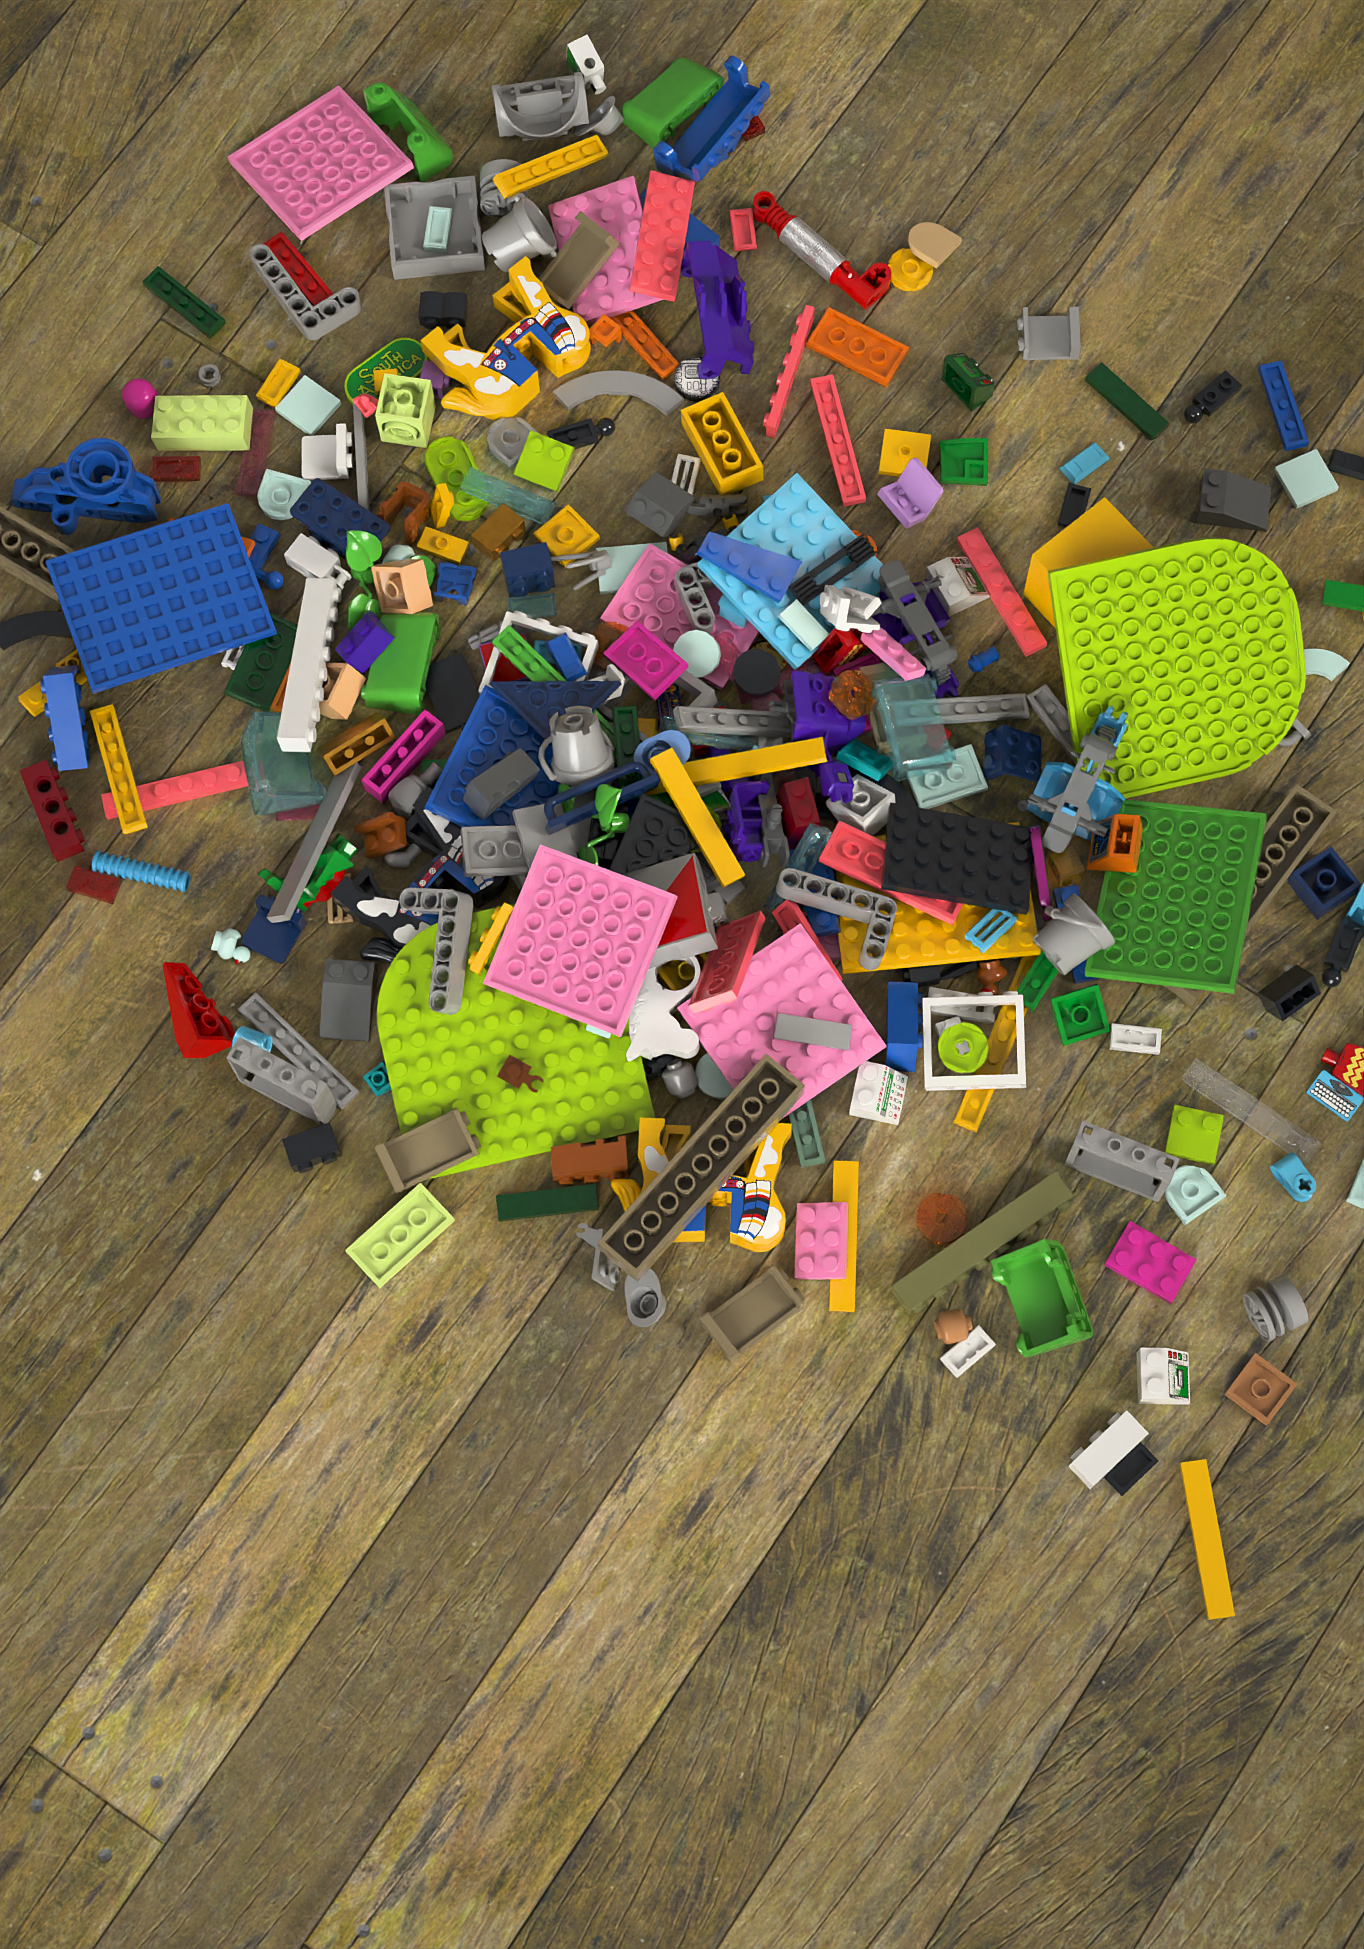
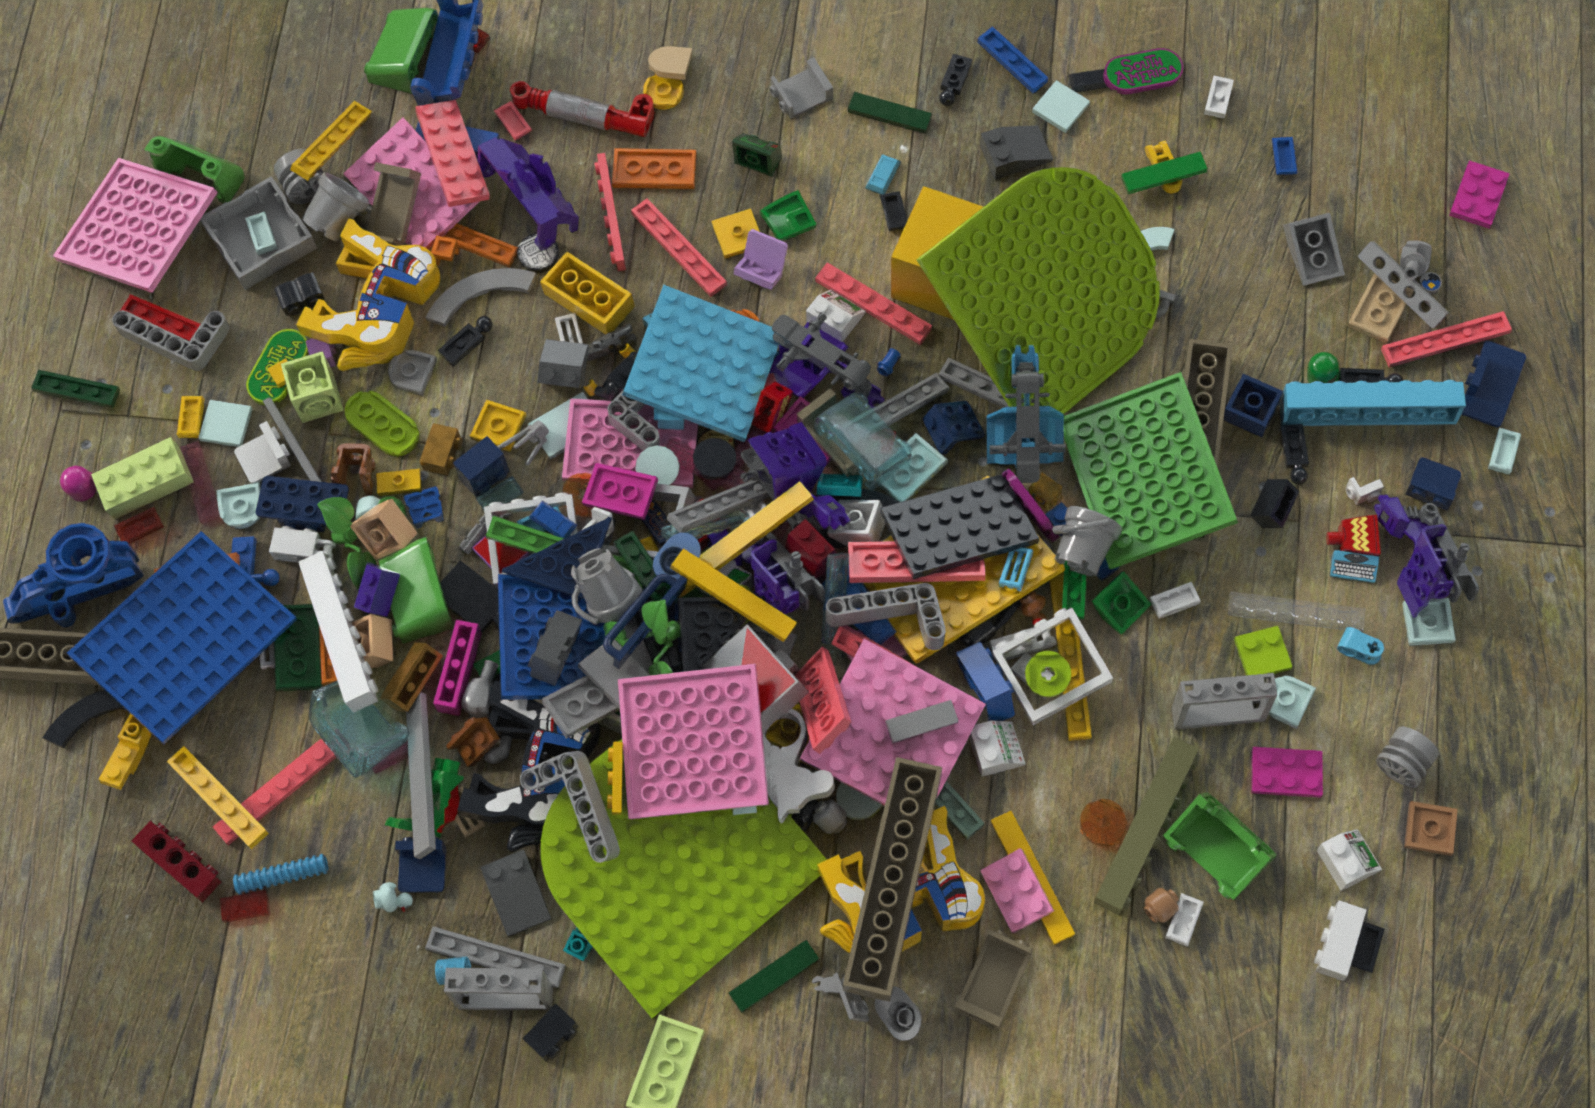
camera: 25 degrees left, 5 degrees down
wedge [40,664,91,771] -> none
red wedge [162,962,235,1059] -> none
light grey bush [199,364,221,388] -> none
coral tile [352,393,379,418] -> none
dark tan panel [375,1108,482,1193] -> none
yellow plate [429,483,454,529] -> none
clear light blue plate [460,467,556,525] -> none
light grey piece [491,72,589,141] -> none
reddish brown plate [497,1055,544,1093] -> none
lime plate [514,430,575,492] -> none
dark orange wedge [551,1135,629,1185] -> none
white torso [566,35,606,95] -> none
light grey piece [574,96,624,136] -> none
wing [696,531,803,603] -> none
light aqua tile [778,599,829,652] -> none
black container [788,534,877,606] -> none
white bracket [820,585,880,633] -> none
clear orange plate [829,670,875,720] -> none
white plate [840,586,881,620] -> none
bright pink plate [860,627,926,681] -> none
orange slope [1087,814,1143,873] -> none
yellow tile [1180,1459,1235,1620] -> none

